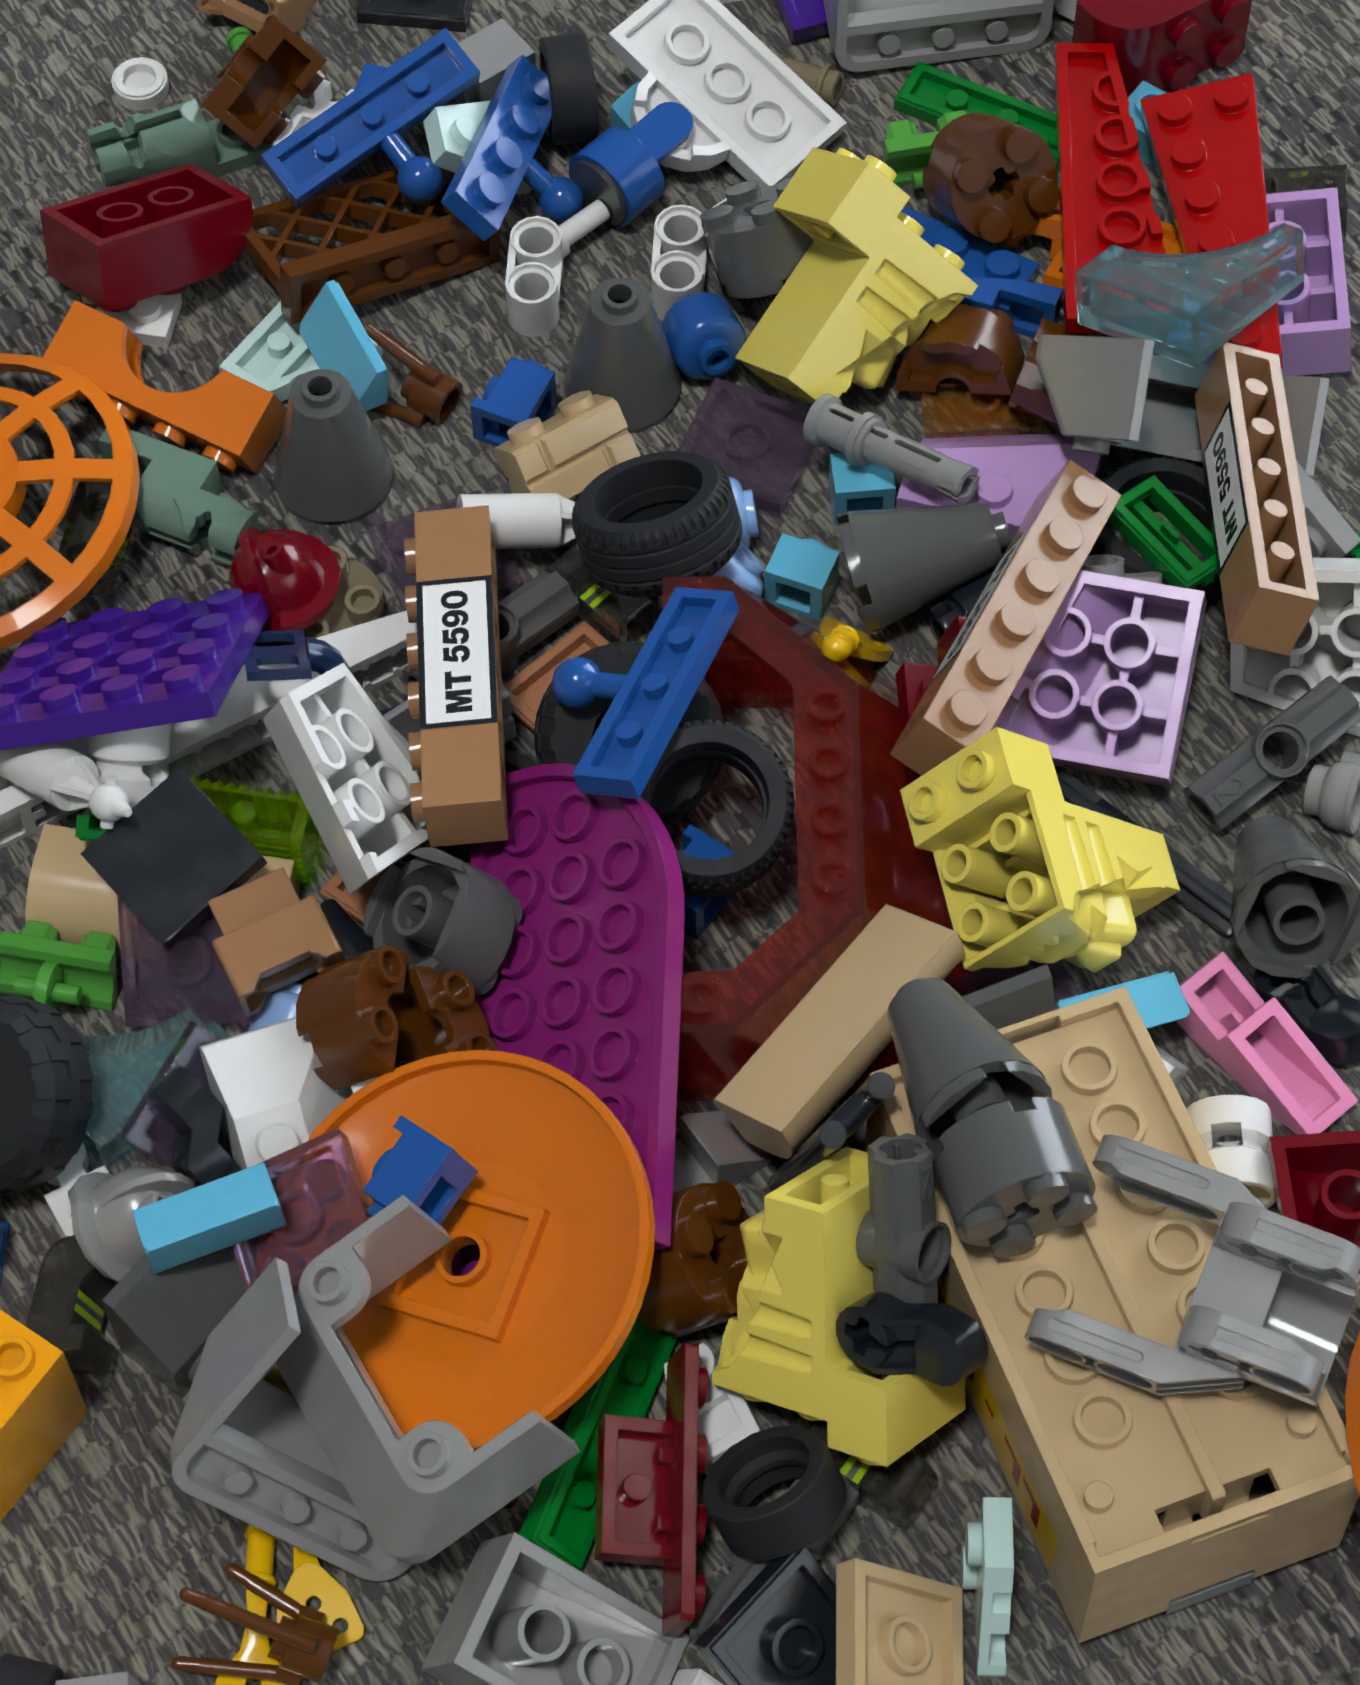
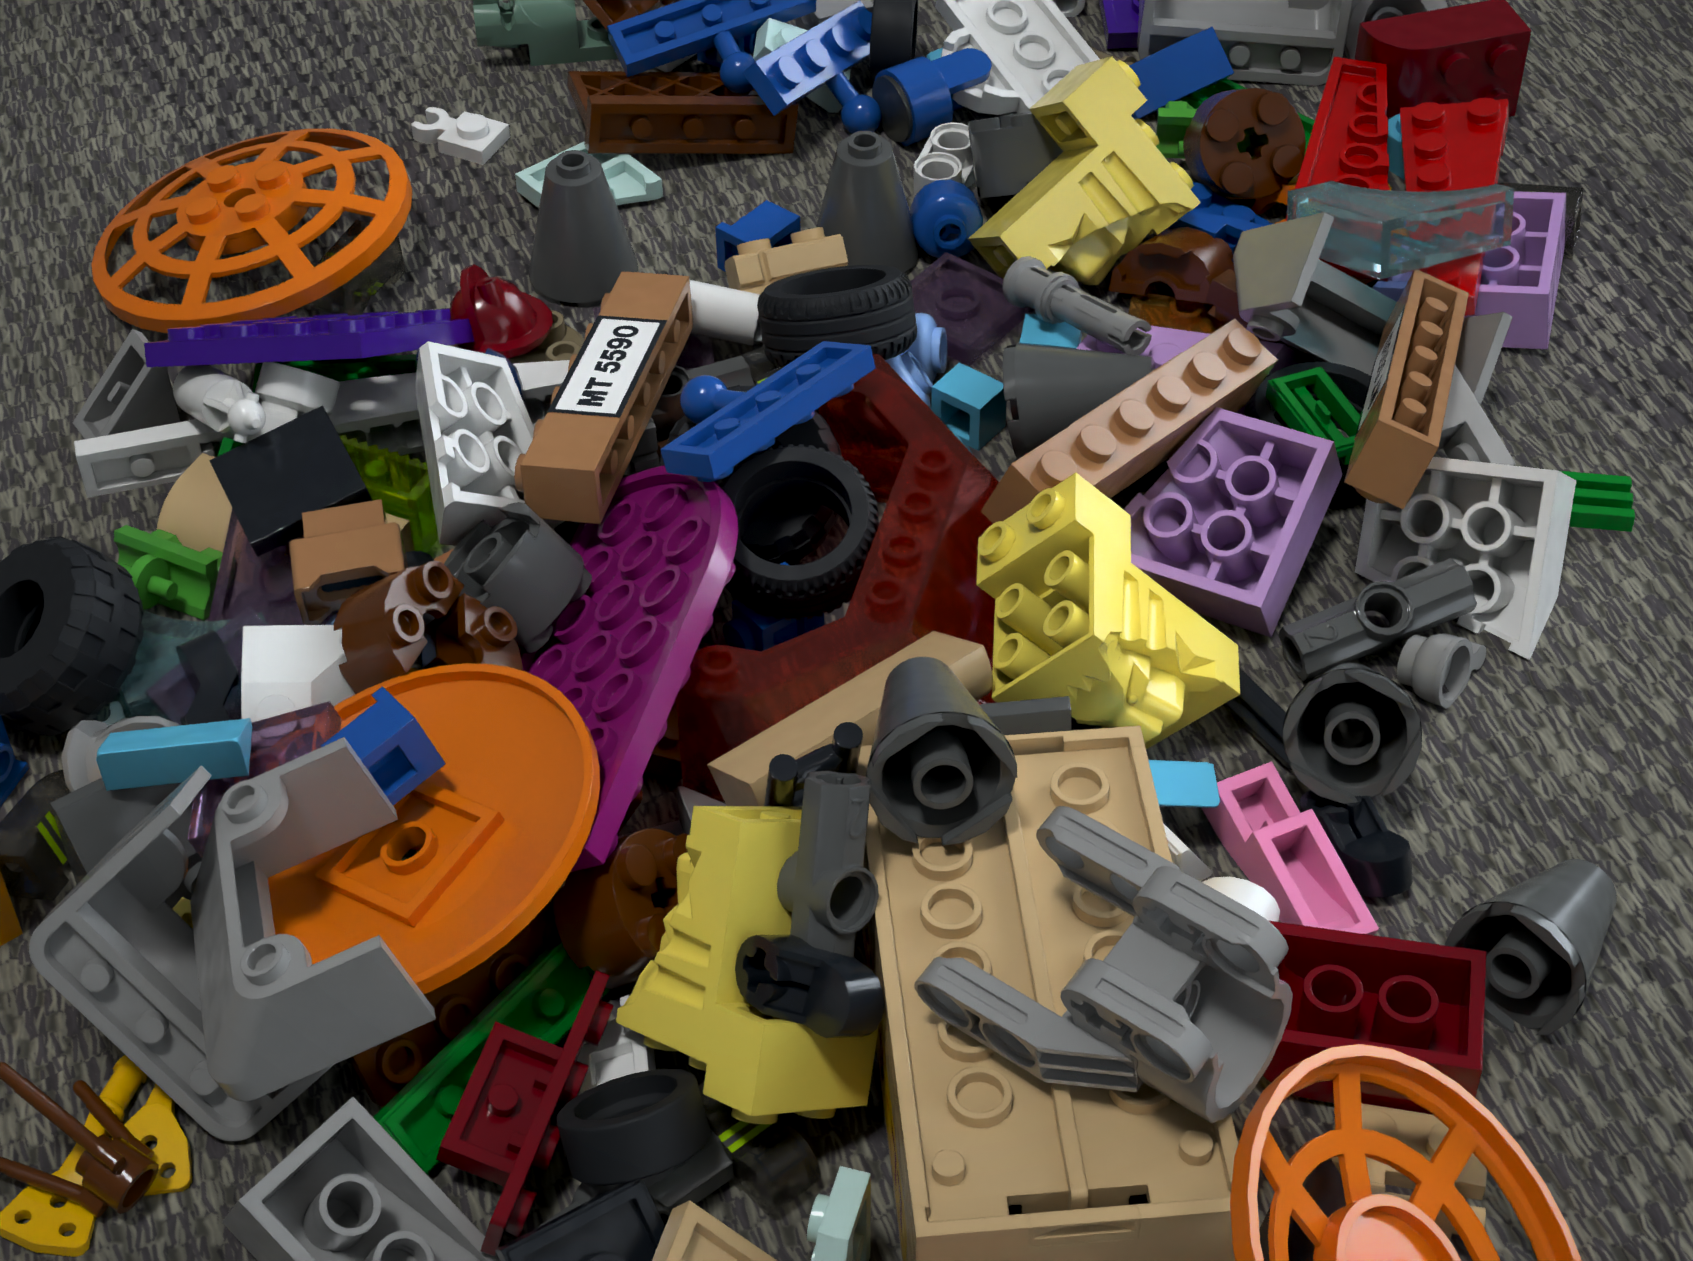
camera: 15 degrees right, 15 degrees down
dark red brick [40,163,253,312] -> none
orange arch [42,300,287,473] -> none
sand green plate [99,429,263,568] -> none
medium azure slope [299,280,388,411] -> none
reddish brown plant [363,323,463,429] -> none
white beam [505,200,610,337] -> none
yellow piece [819,616,894,662] -> none
dark grey brick [931,1097,1097,1258] -> none
none -> blue slope [1129,26,1234,120]

